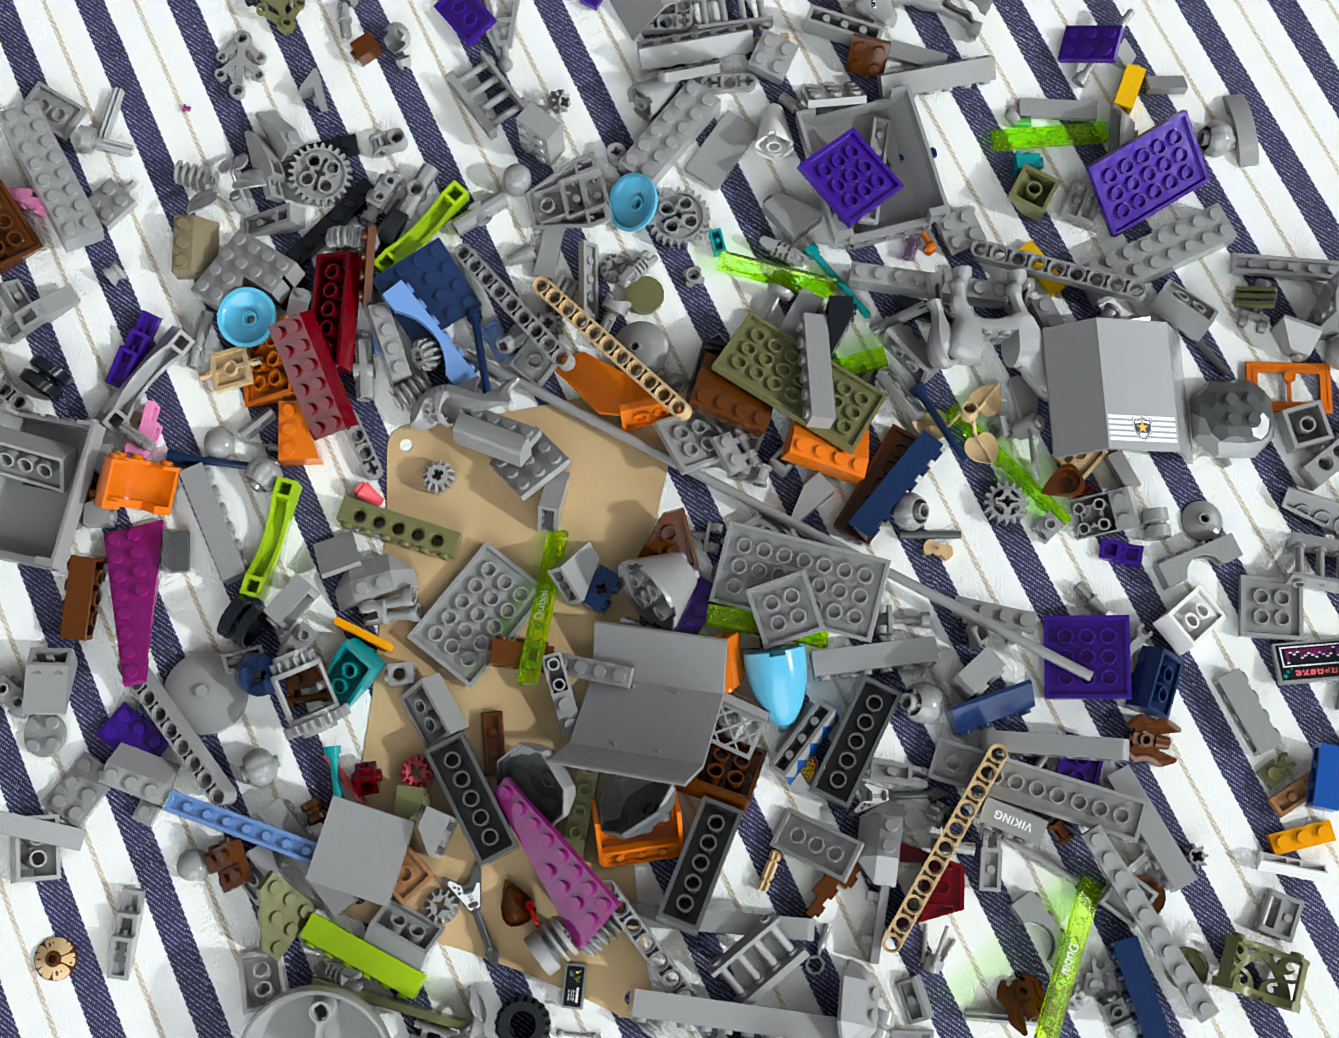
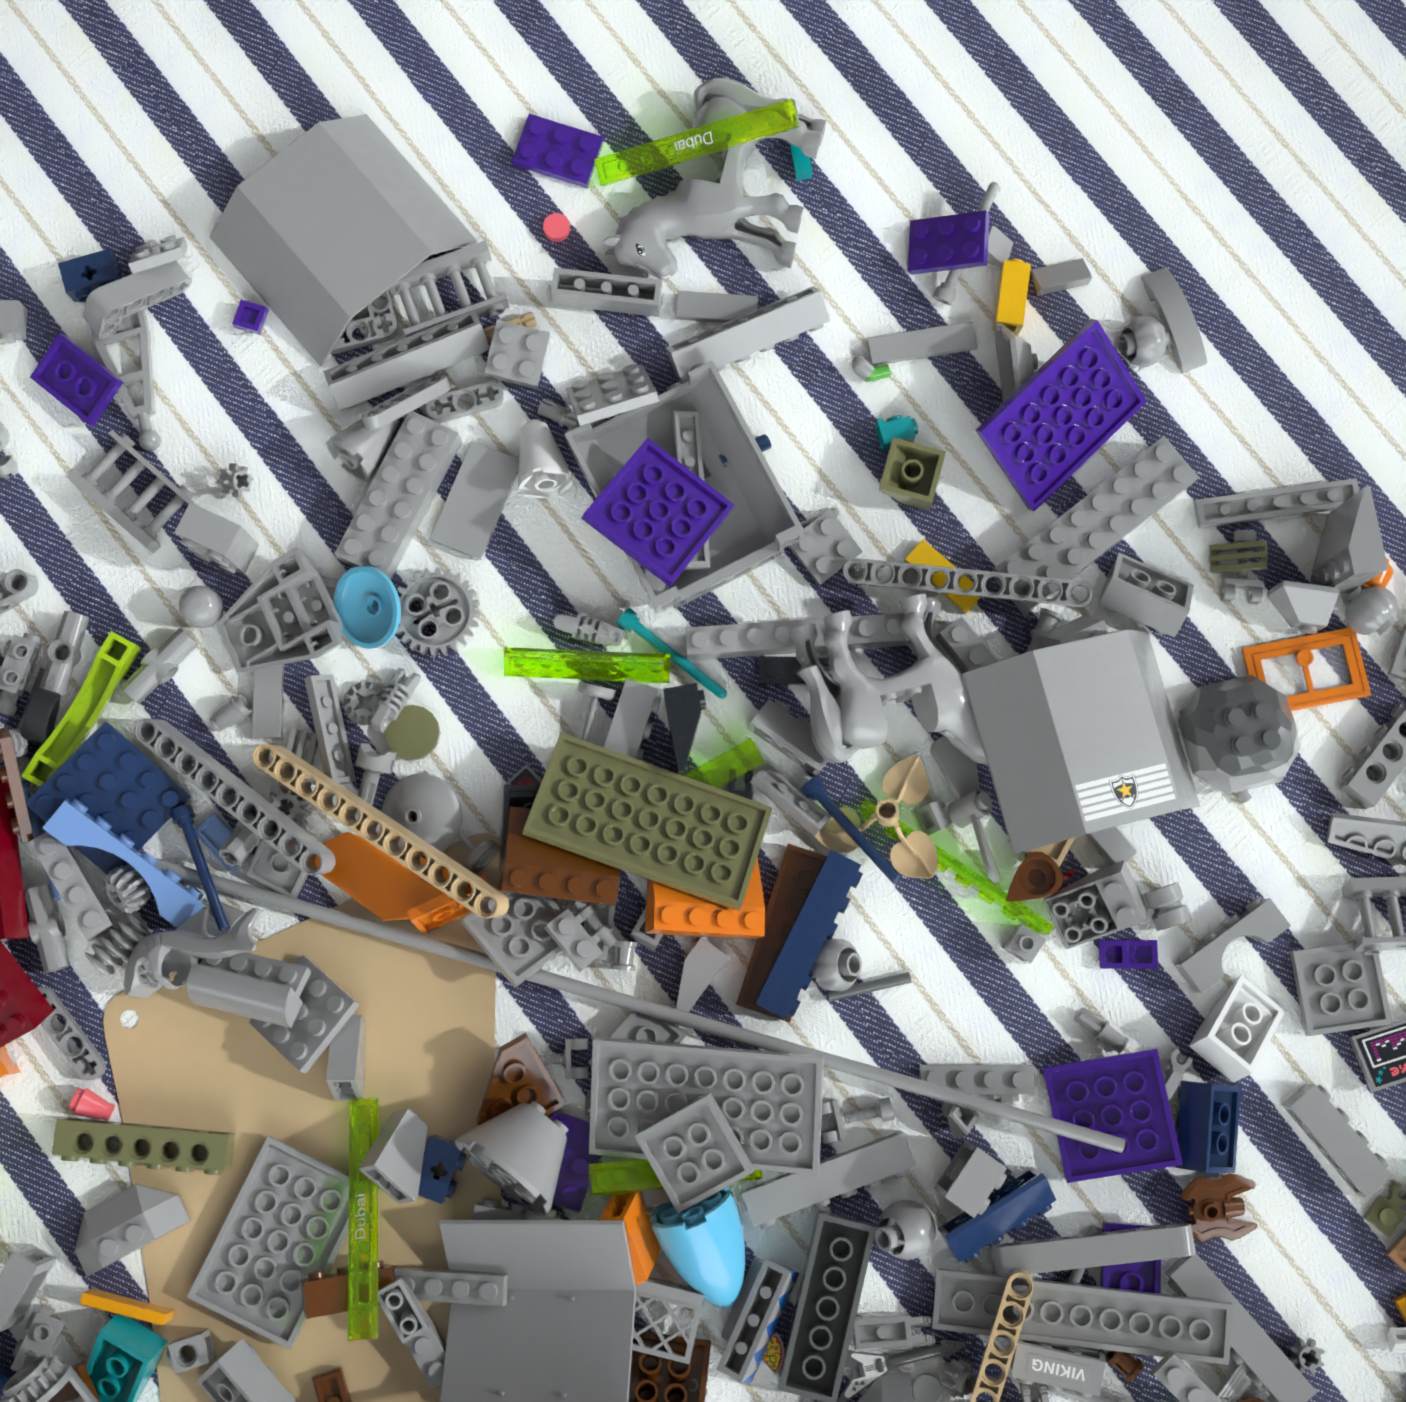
camera: 15 degrees left, 5 degrees up
light grey tile [313,531,362,579] -> none
light grey piece [358,584,423,626] -> none
light grey gear [421,459,456,495] -> none
light grey wheel [607,142,626,167] -> none
light grey plate [682,266,705,288] -> none
teal piece [708,228,727,257] -> none
light grey slope [762,192,823,245] -> none
light grey brick [796,313,836,429] -> none
reddish brown plate [845,33,891,79] -> none
light grey pin [869,300,929,337] -> none
clear purple pin [902,235,921,262] -> none
orange hand [920,232,936,256] -> none
tan piece [922,539,953,561] -> none
light grey gear [983,481,1029,526] -> none
clear neon green plate [990,122,1109,152] -> none
light grey plate [1059,180,1099,230] -> none
light grey dish [1181,501,1222,541] -> none
dark grey bar [1191,339,1230,376] -> none
light grey brick [1274,399,1334,454] -> none

